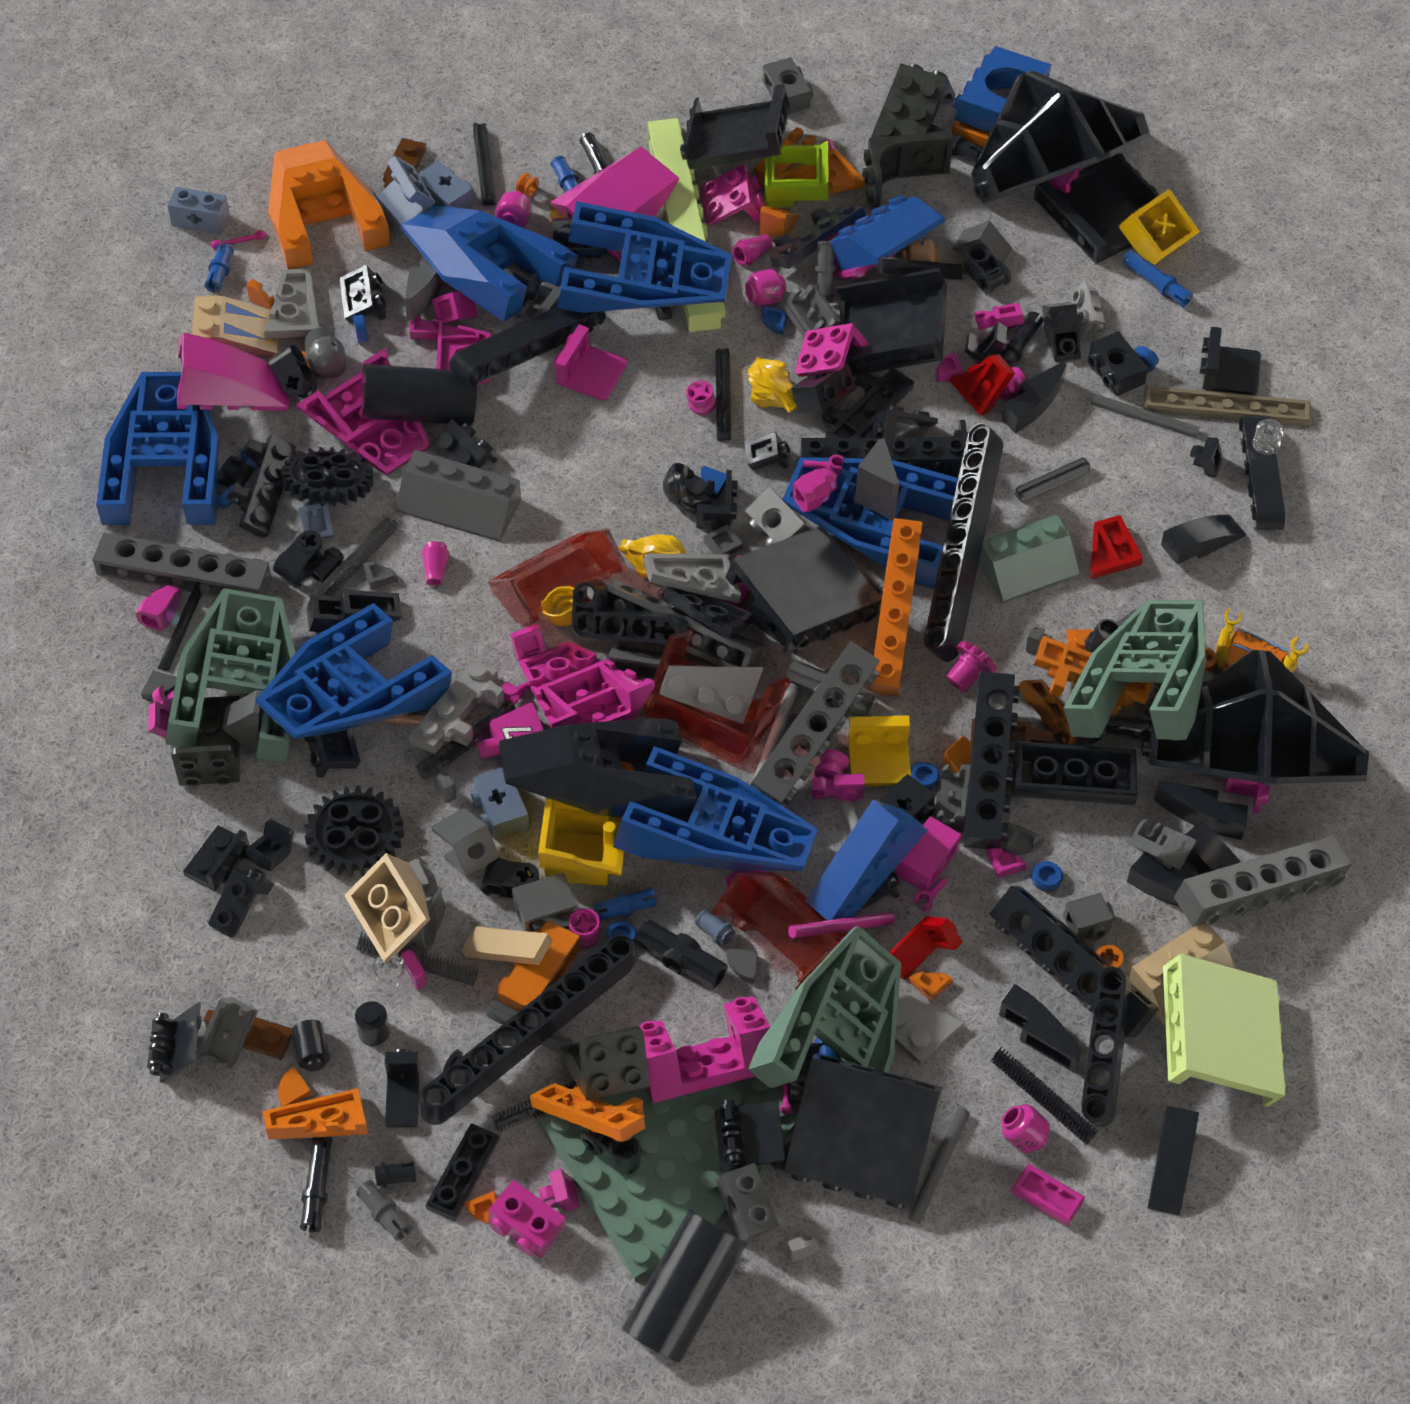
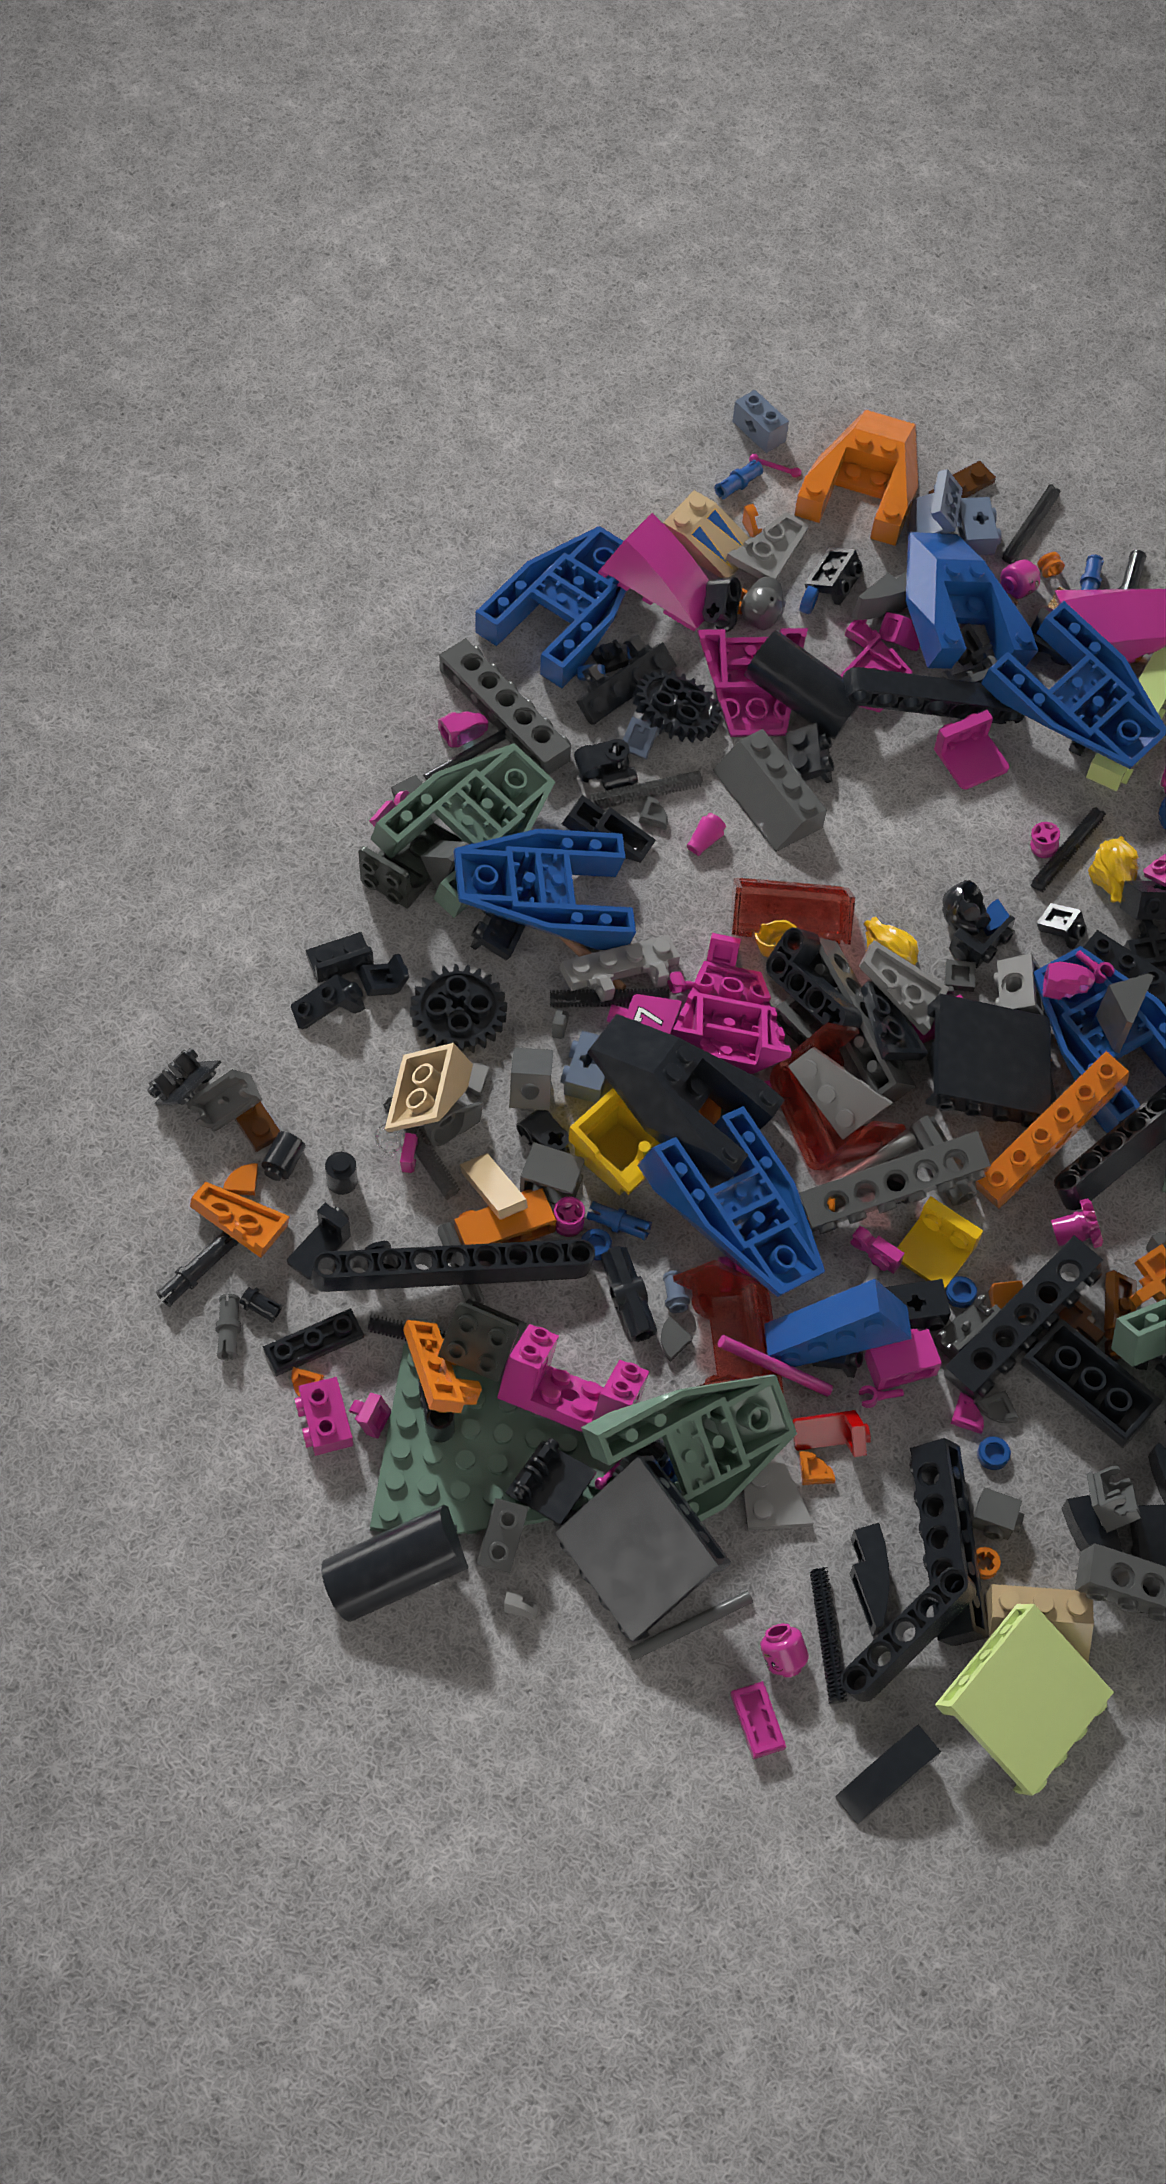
camera: 35 degrees right, 5 degrees up
dark pink wheel [814,749,849,779] -> none

